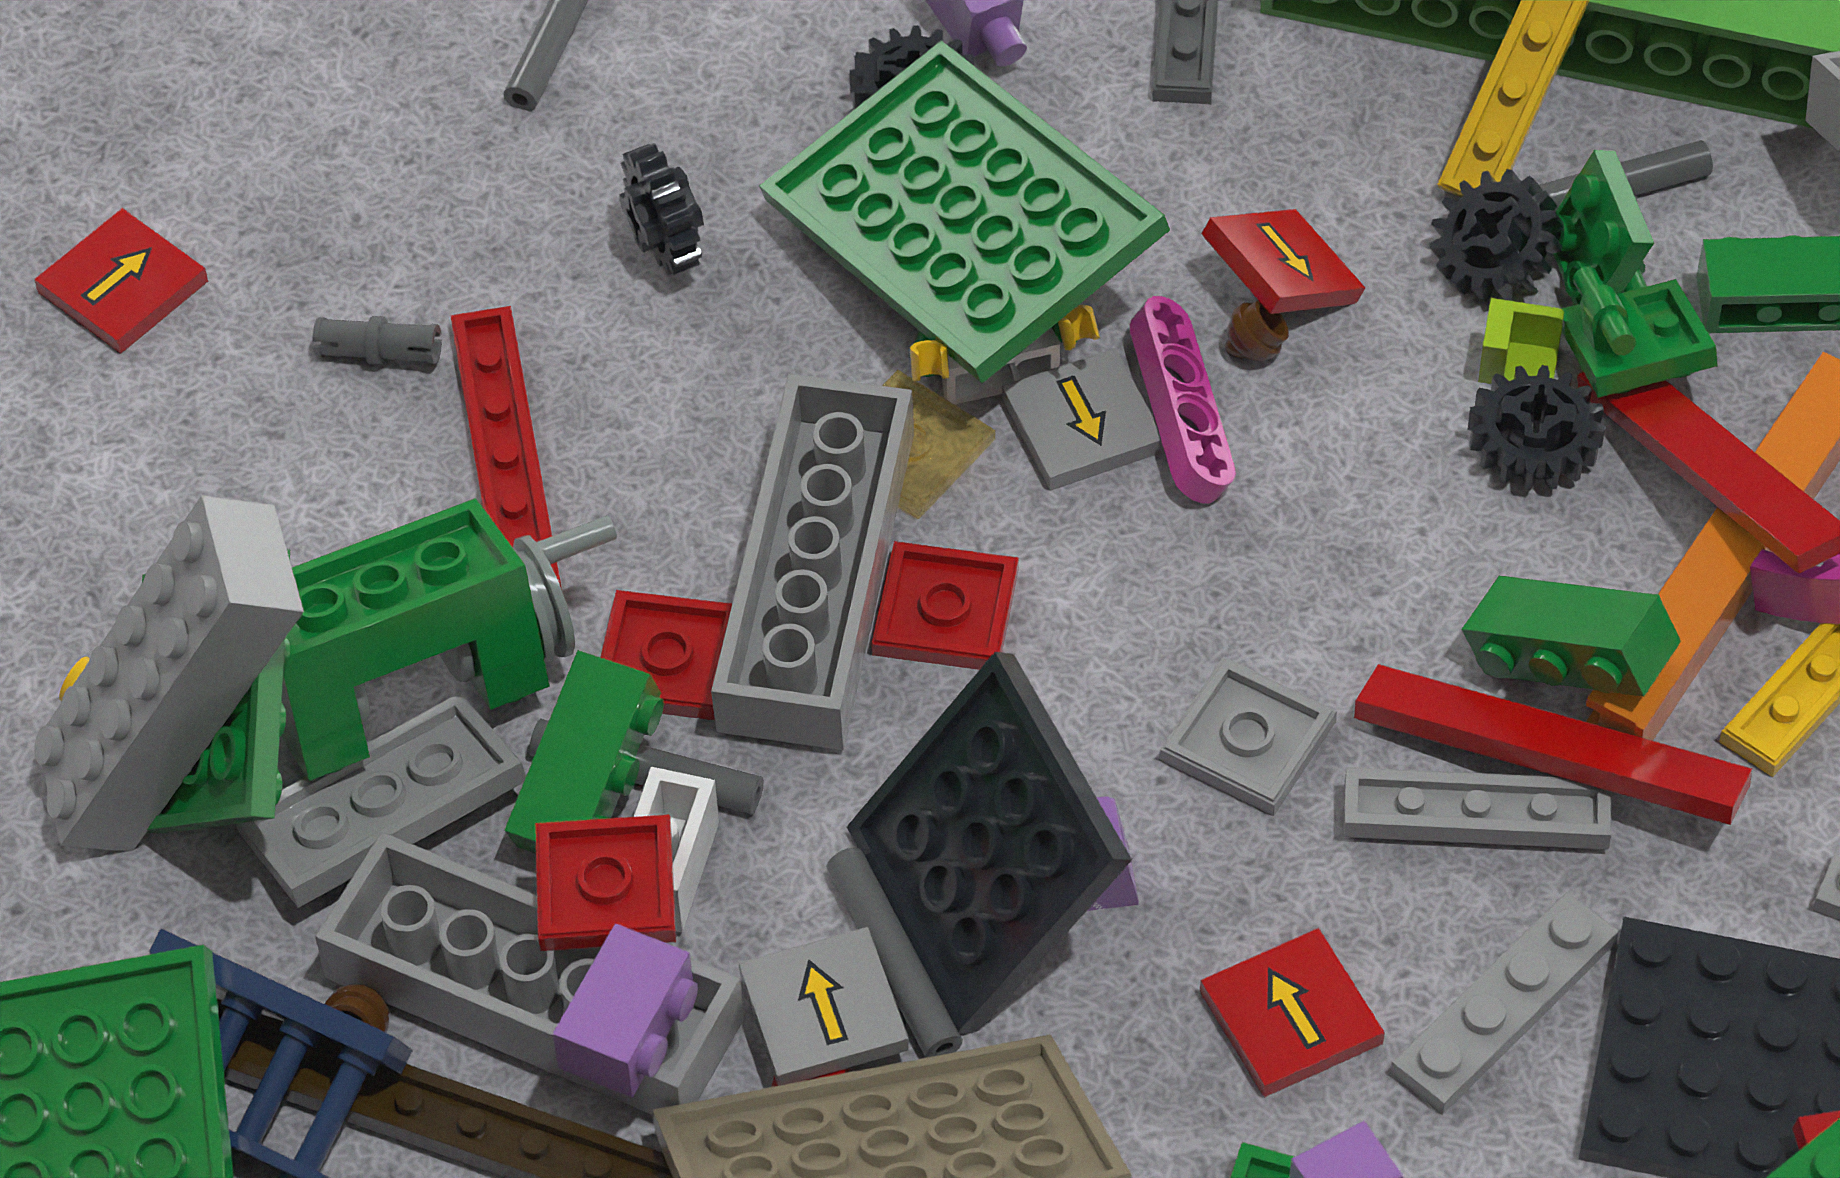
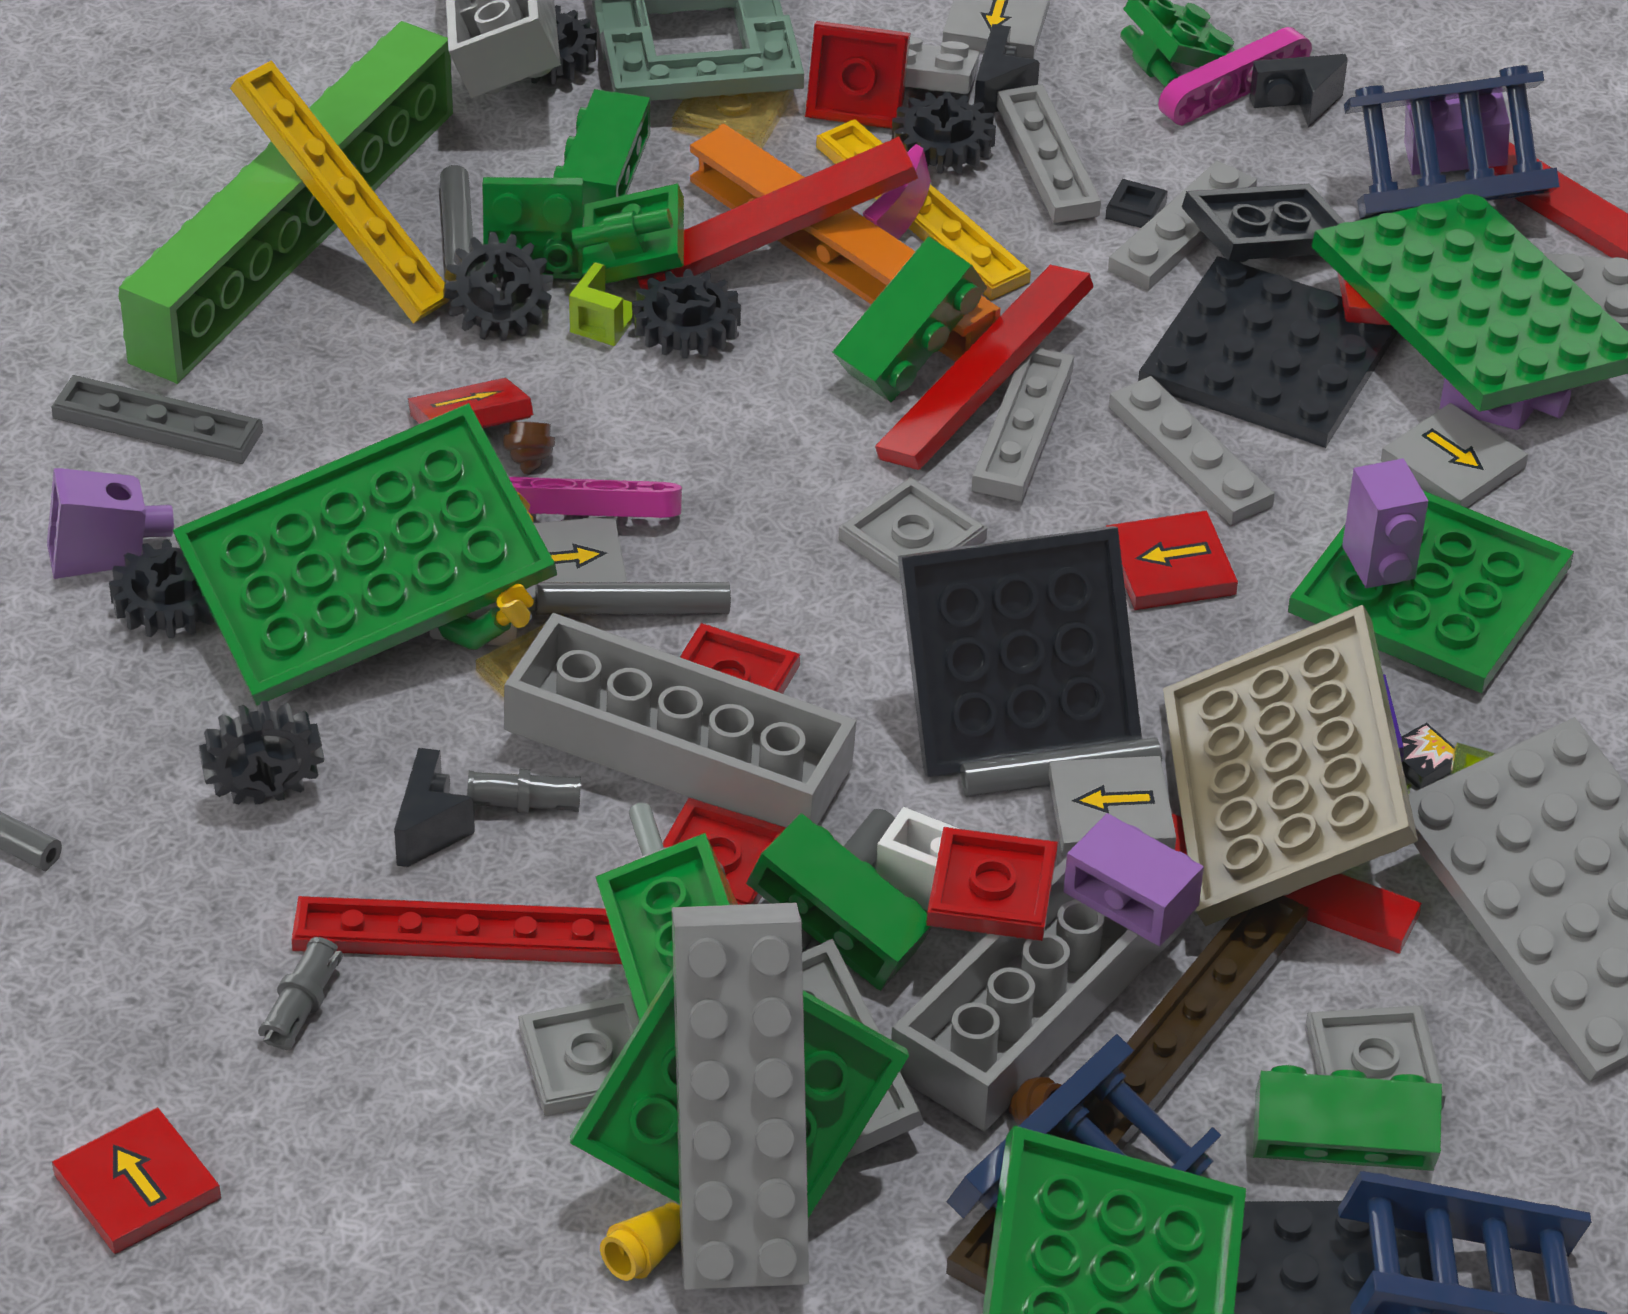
camera: 80 degrees left, 10 degrees down
none -> black slope [394,748,475,867]
none -> dark grey pin [467,769,581,814]
none -> dark grey piece [535,582,731,615]

